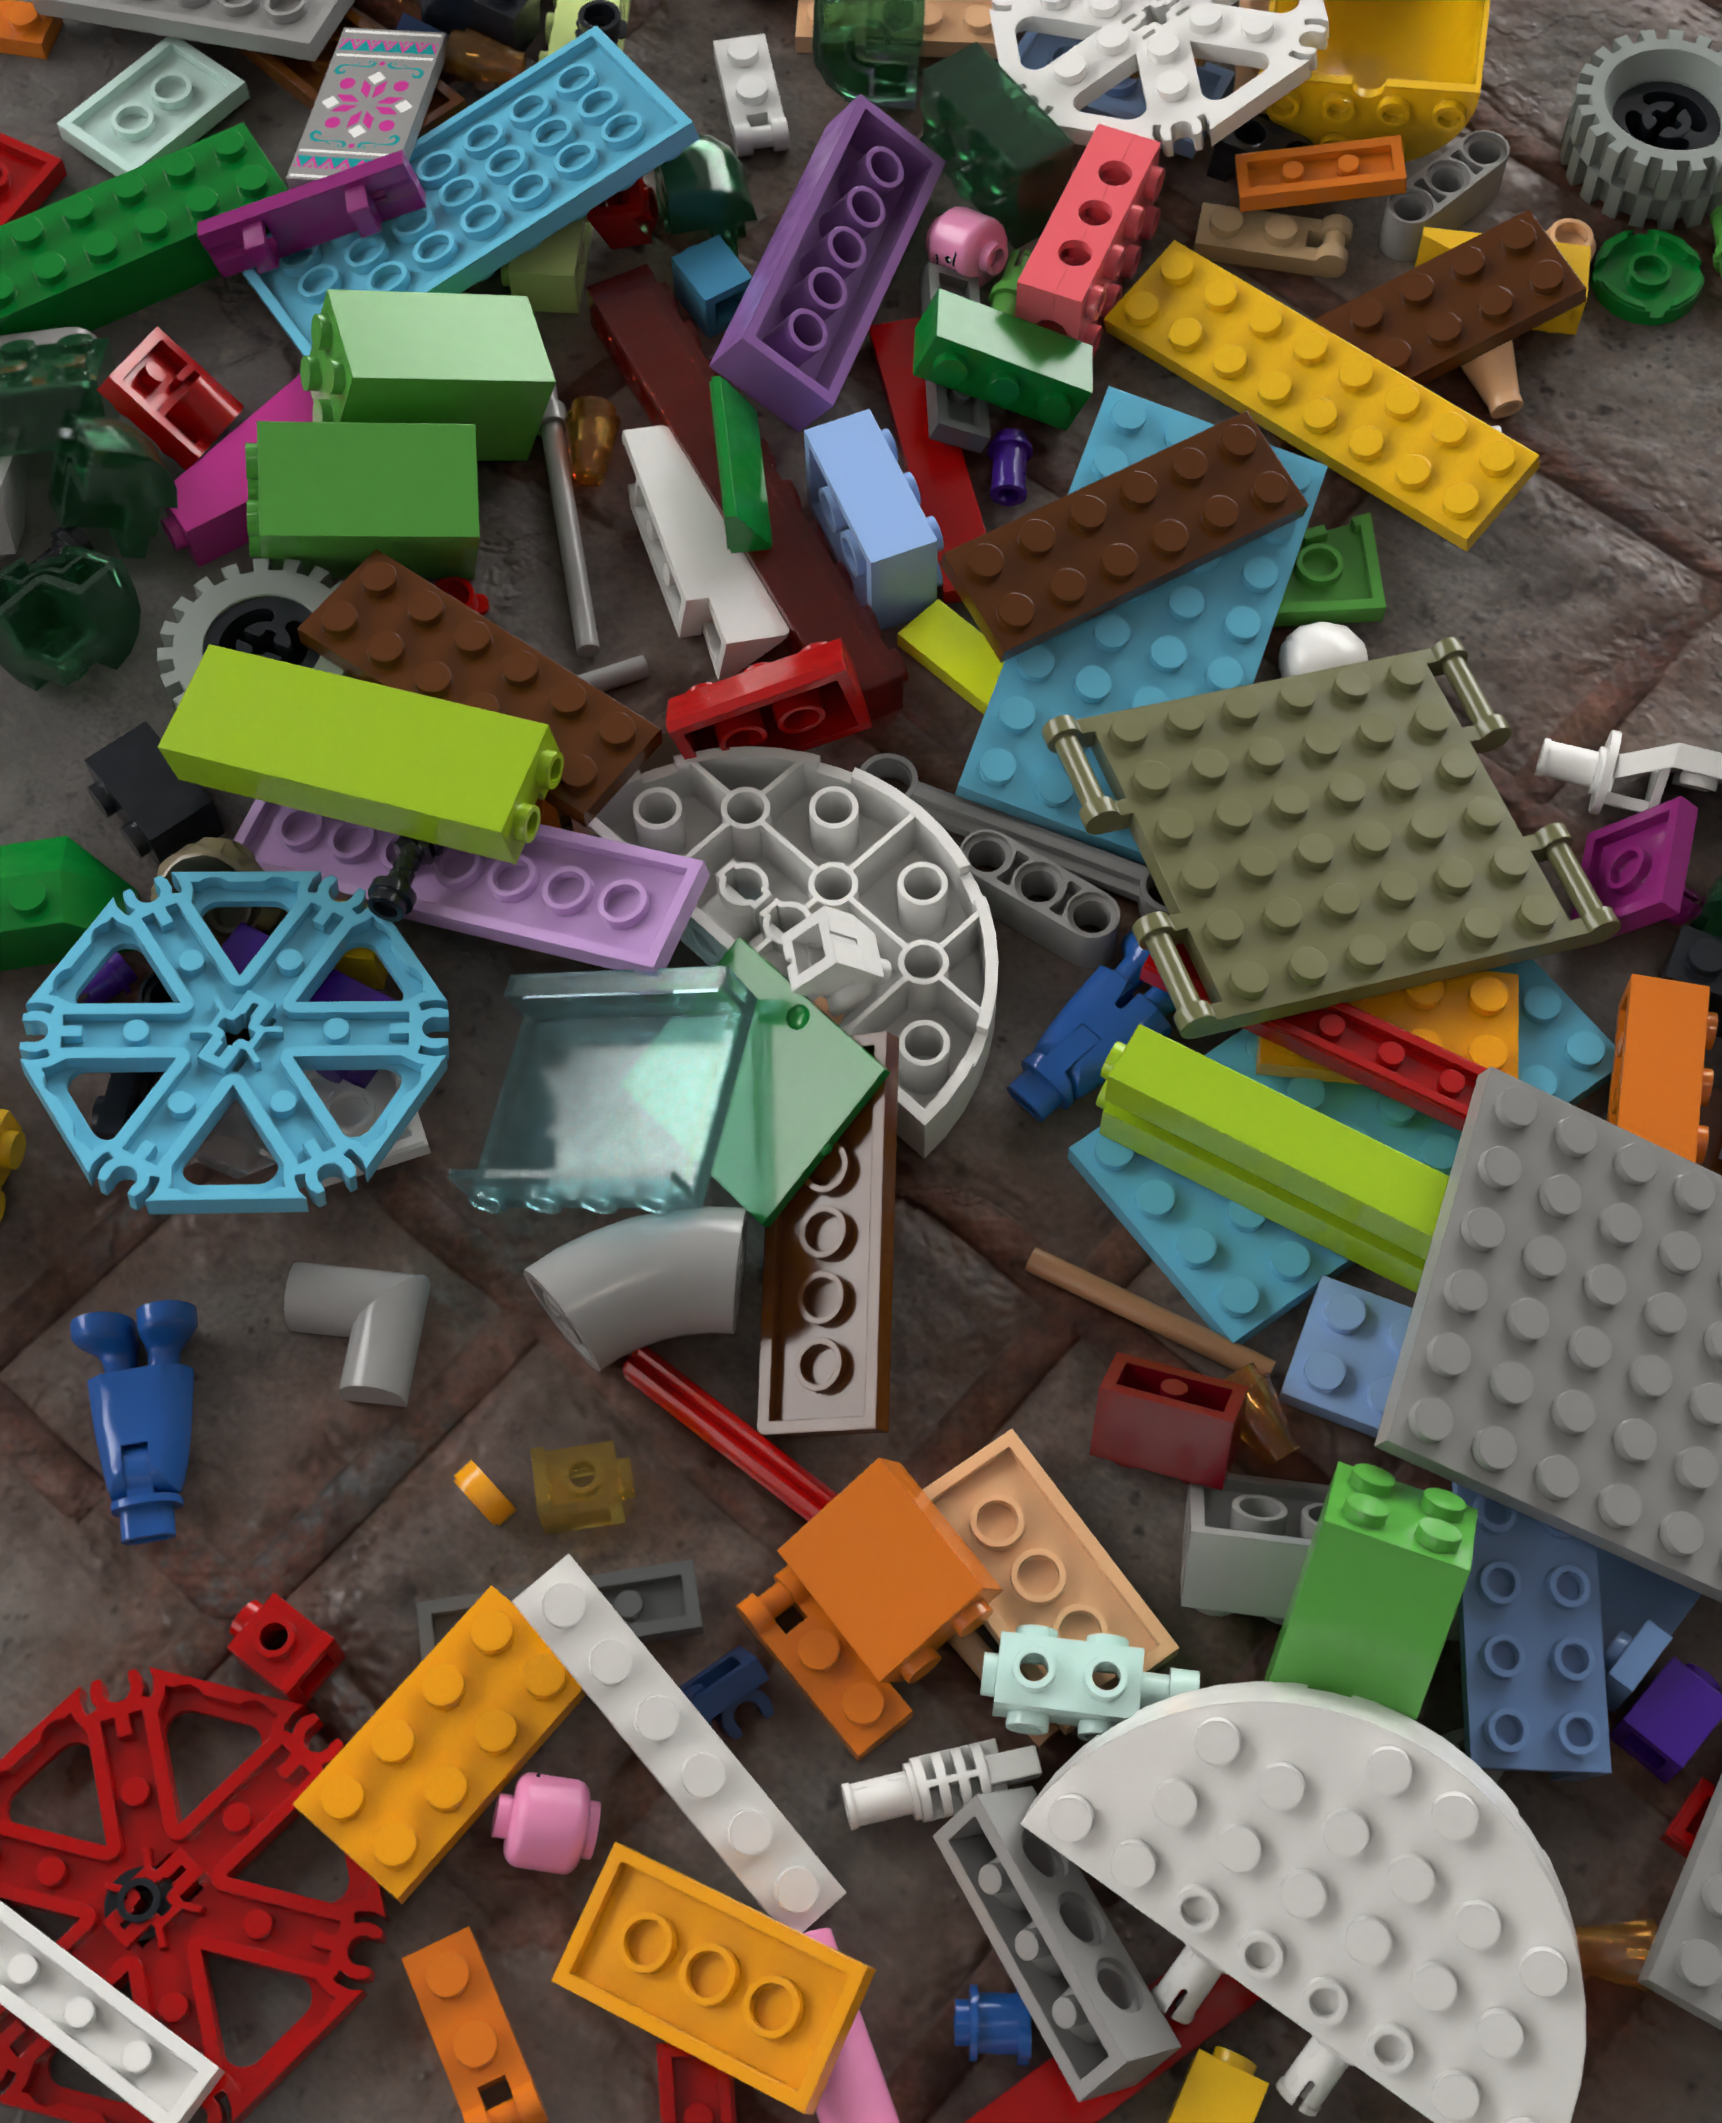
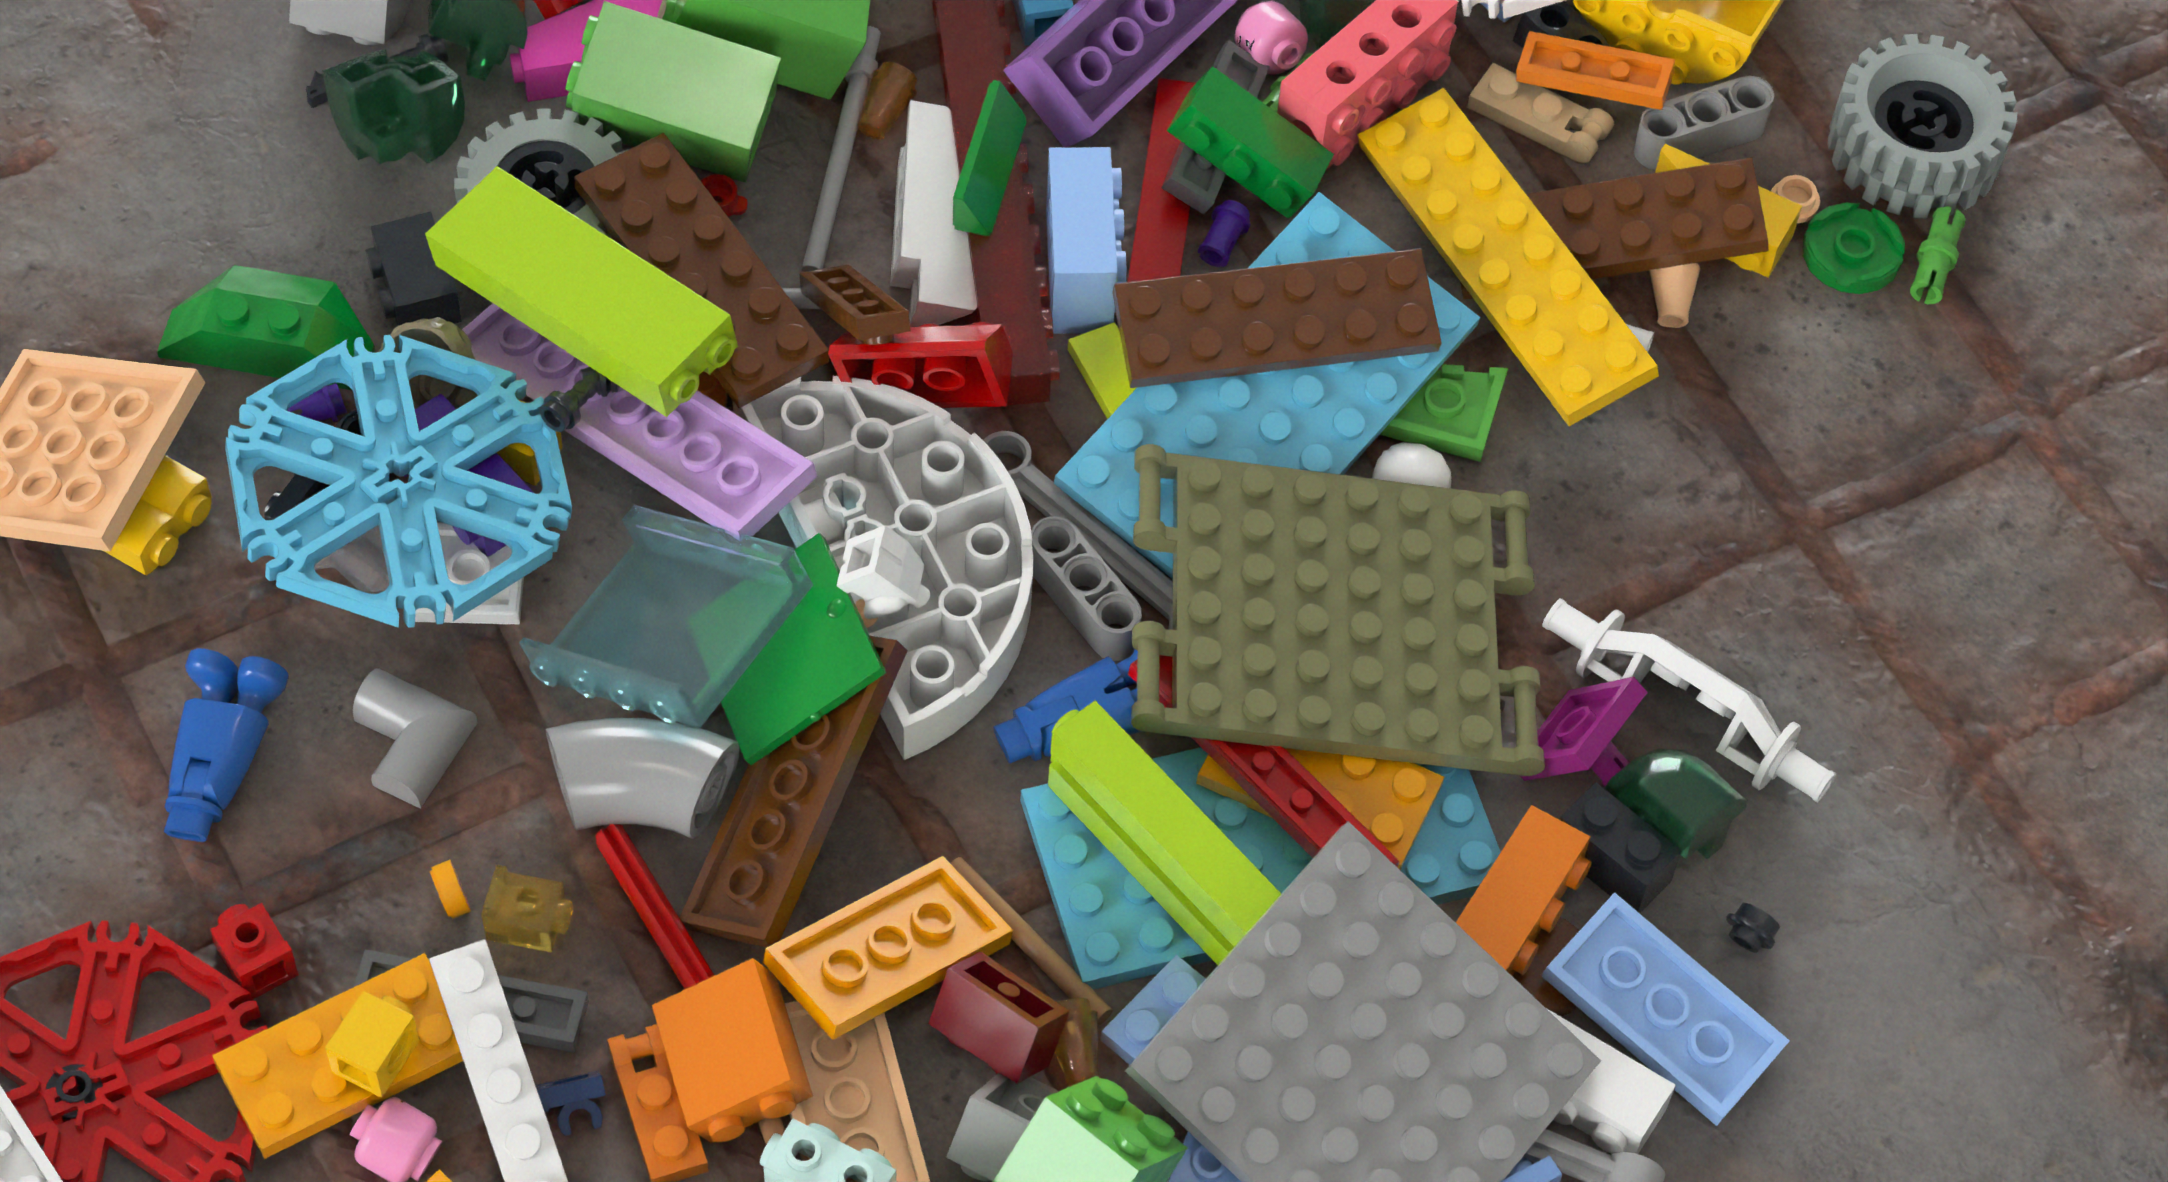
camera: 15 degrees right, 5 degrees down
none -> yellow brick [325,991,419,1098]
none -> light orange plate [763,856,1013,1040]
none -> reddish brown plate [799,264,911,345]

